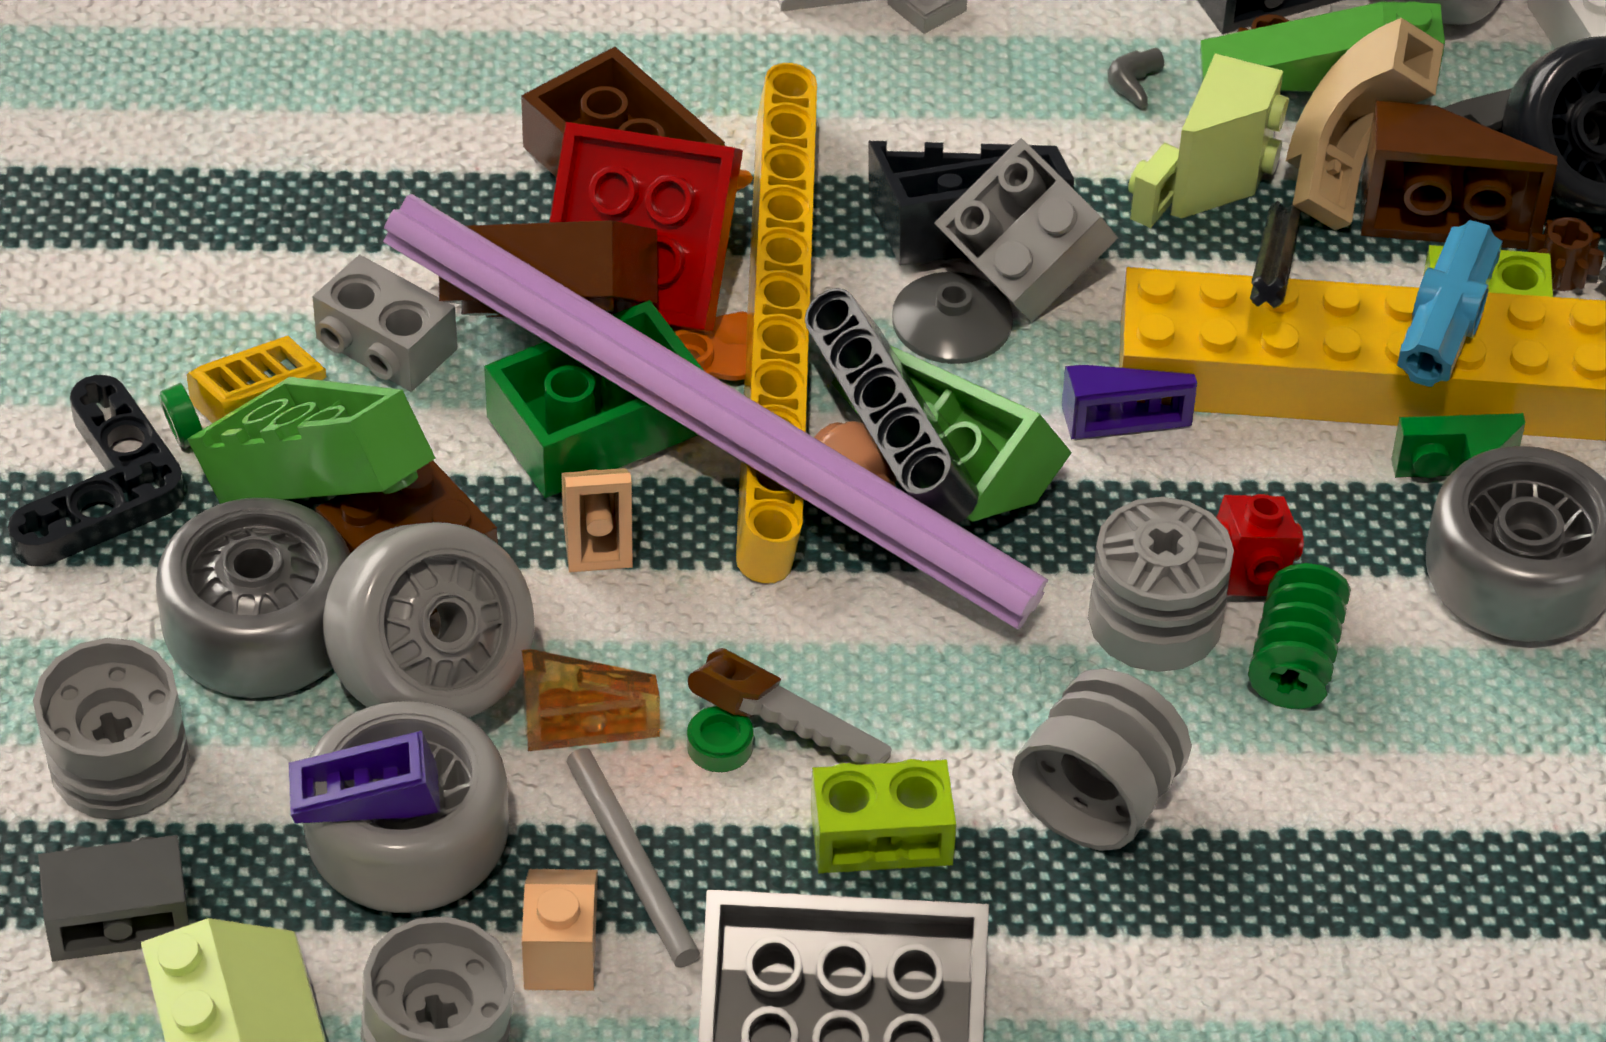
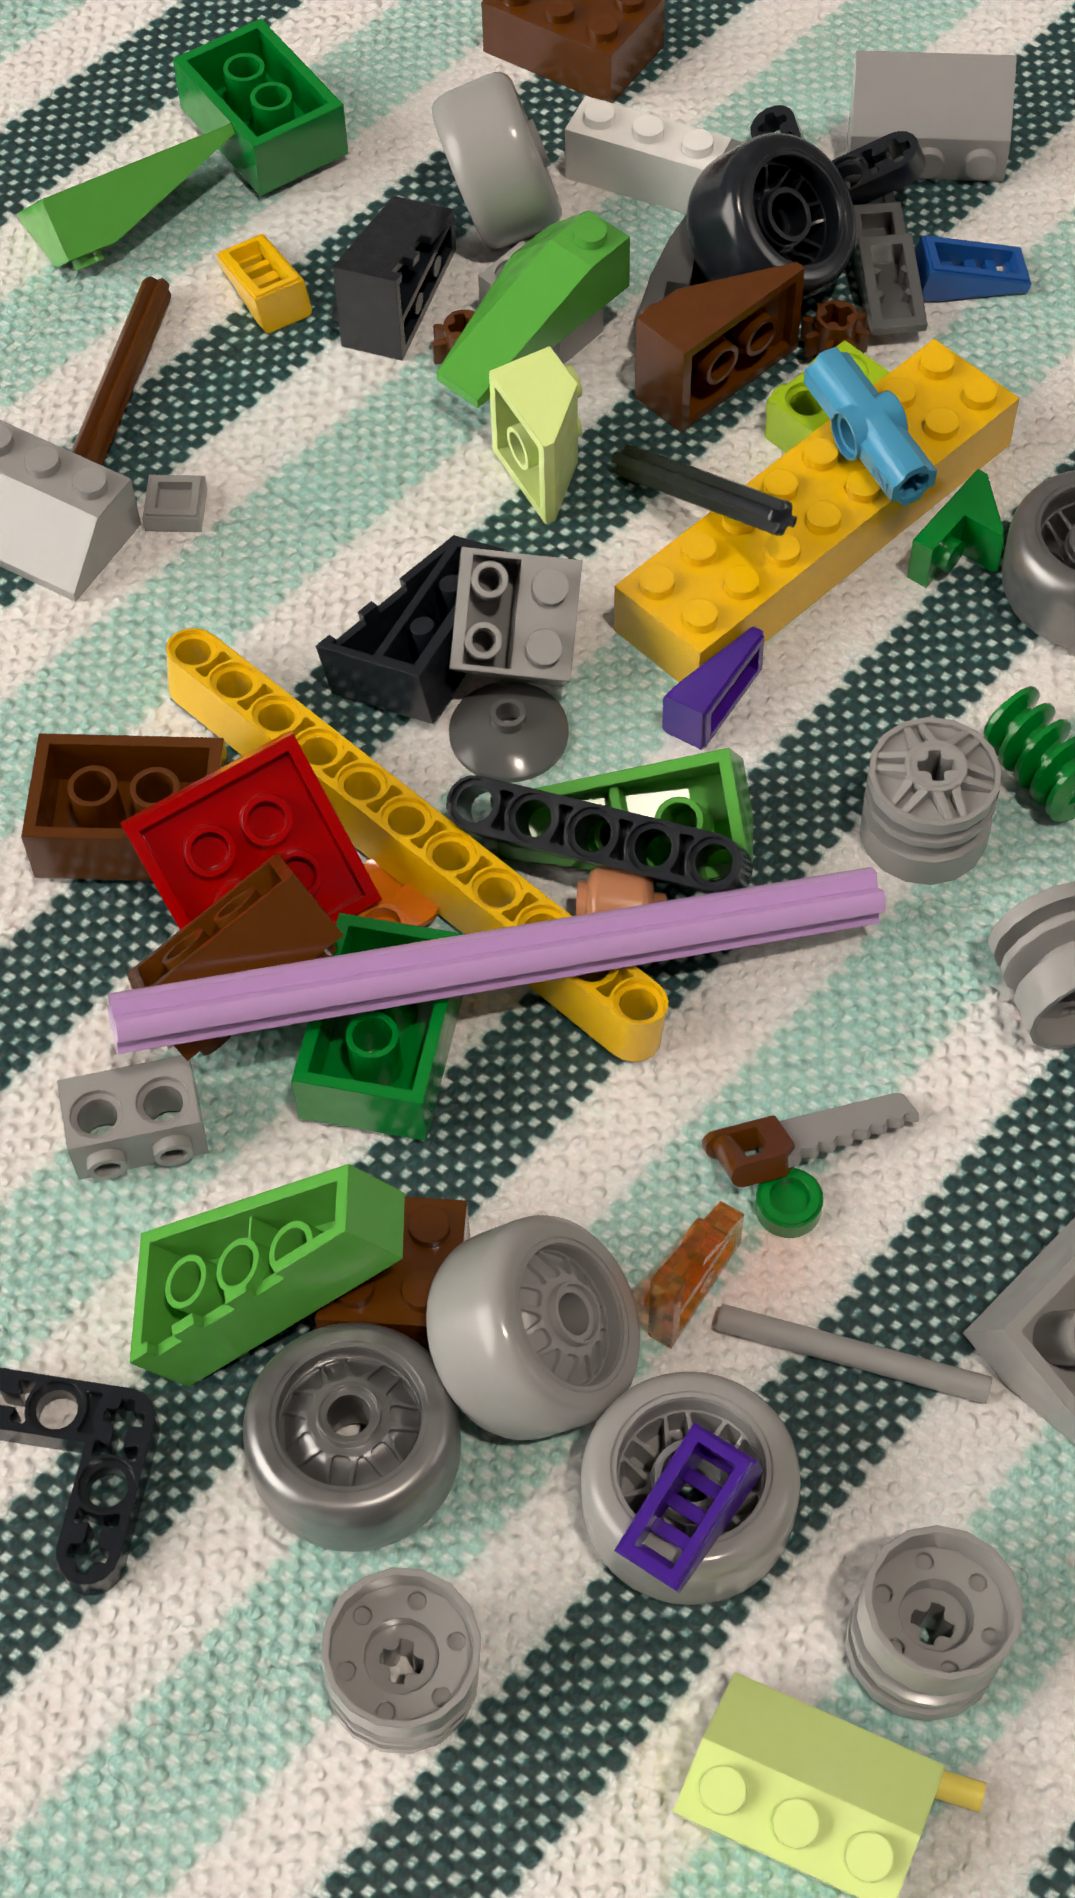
camera: 45 degrees left, 10 degrees up
dark grey brick [38,835,189,962] -> none
green tile [158,383,202,449] -> none
yellow slope [187,335,326,423] -> none
light nougat slope [522,869,598,991] -> none
light nougat slope [561,468,633,572] -> none
lime brick [810,759,956,874] -> none
dark grey animal [1107,48,1164,109] -> none
yellowish green plate [1128,142,1179,228] -> none
red brick [1216,494,1304,596] -> none
tan arch [1286,18,1444,230] -> none

